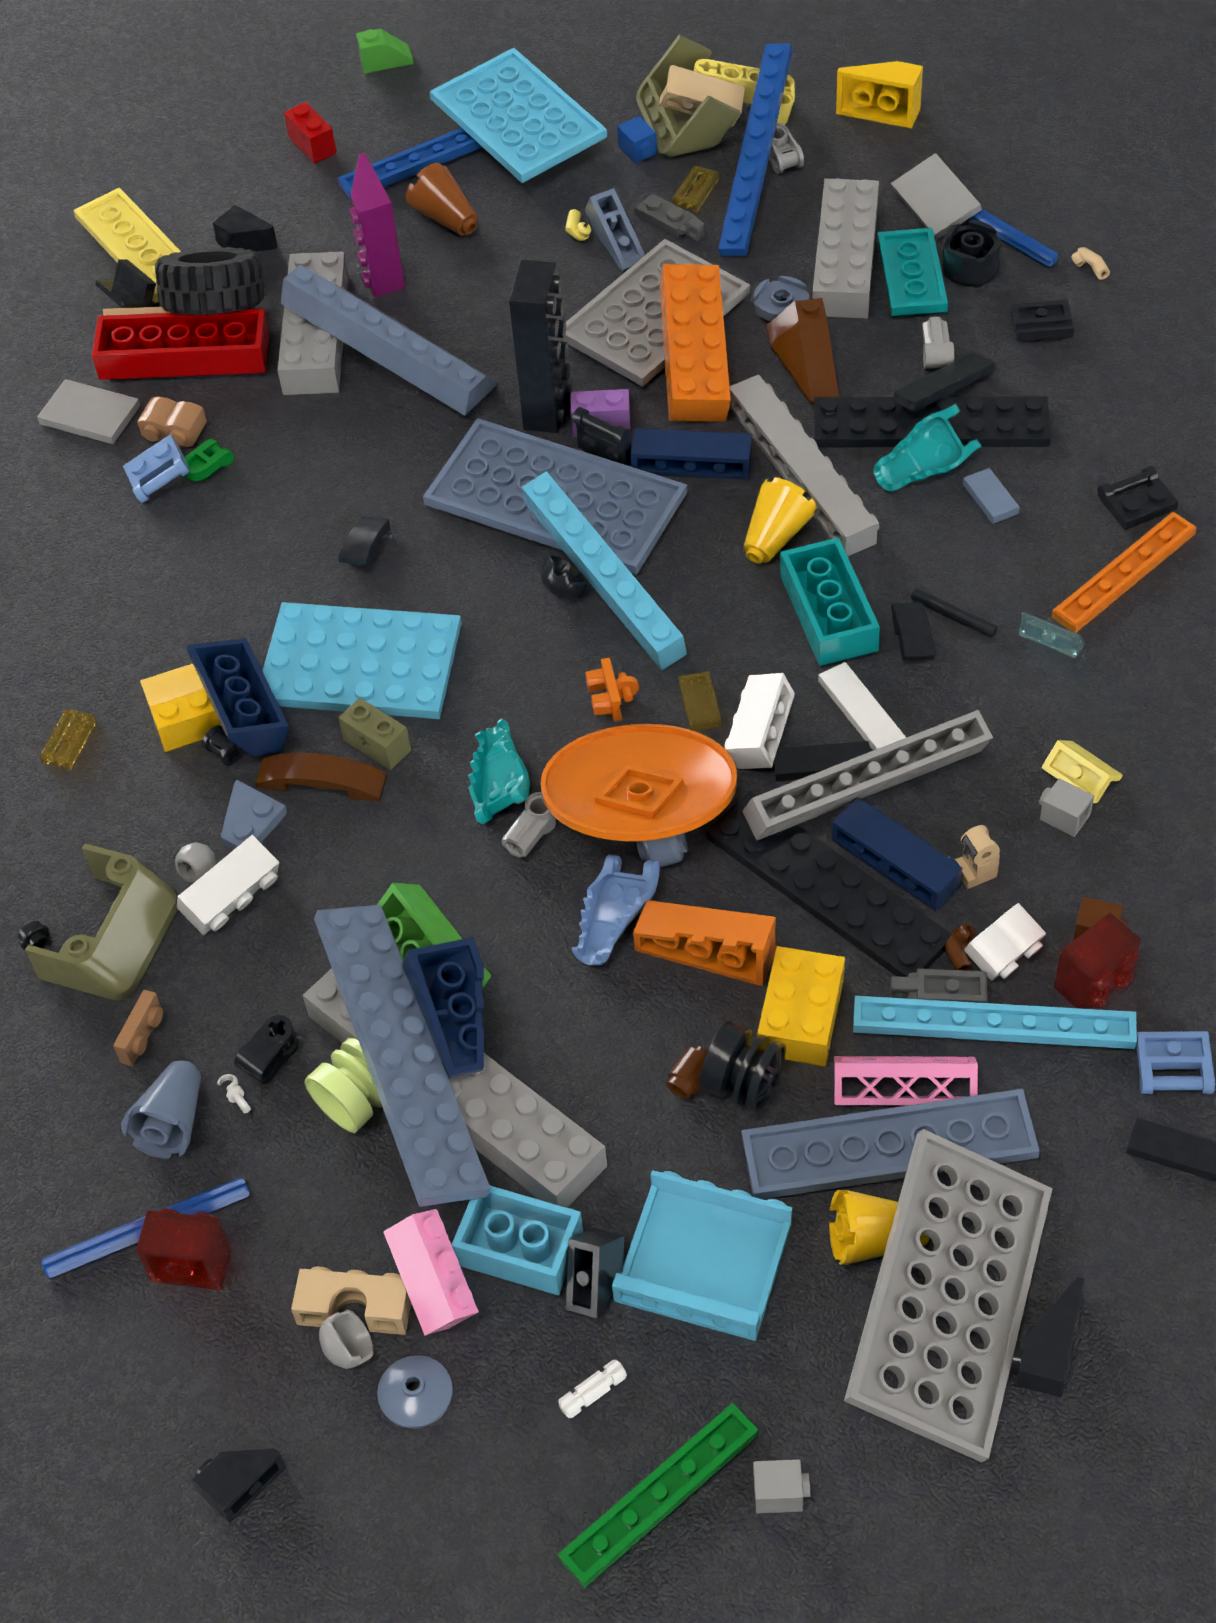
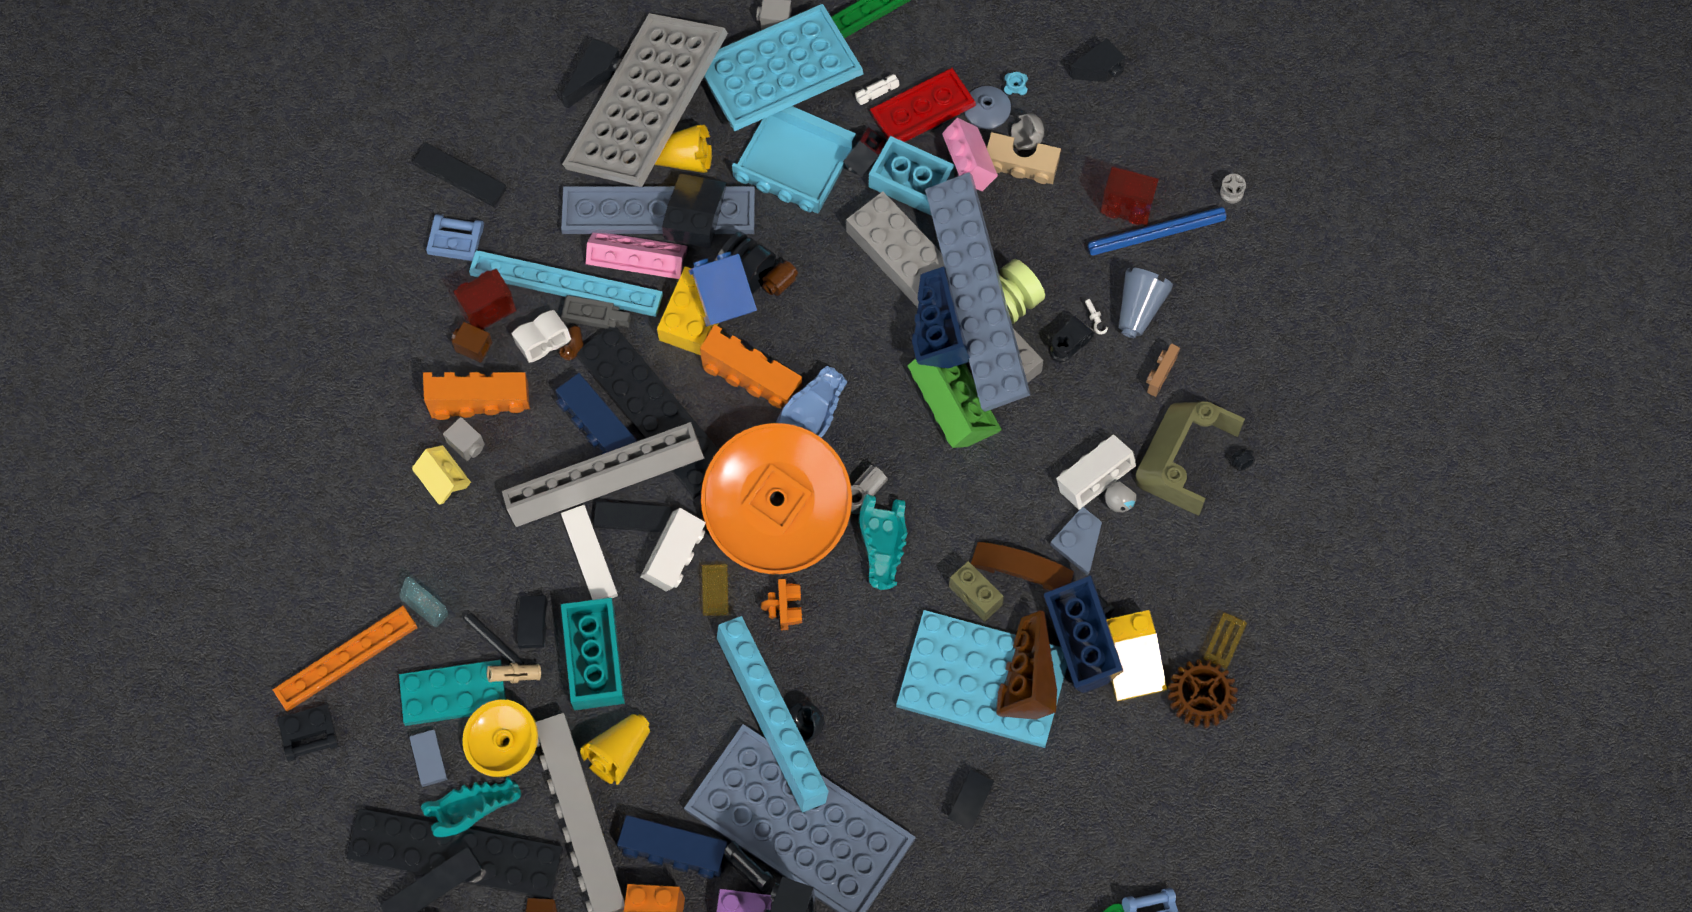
camera: 175 degrees left, 15 degrees up
tan leg [955,825,1000,889] -> none
none -> teal plate [399,660,506,726]
none -> orange wedge [423,372,530,420]
none -> yellow dish [463,700,538,777]
none -> tan pin [487,663,541,683]
none -> black slope [662,174,727,248]
none -> panel [689,252,757,327]
none -> medium azure plate [703,4,863,131]
none -> red tile [870,68,976,142]
none -> reddish brown wedge [996,610,1057,720]
none -> medium azure plate [1004,72,1028,95]
none -> reddish brown gear [1168,659,1238,728]
none -> light grey wheel [1220,174,1246,204]

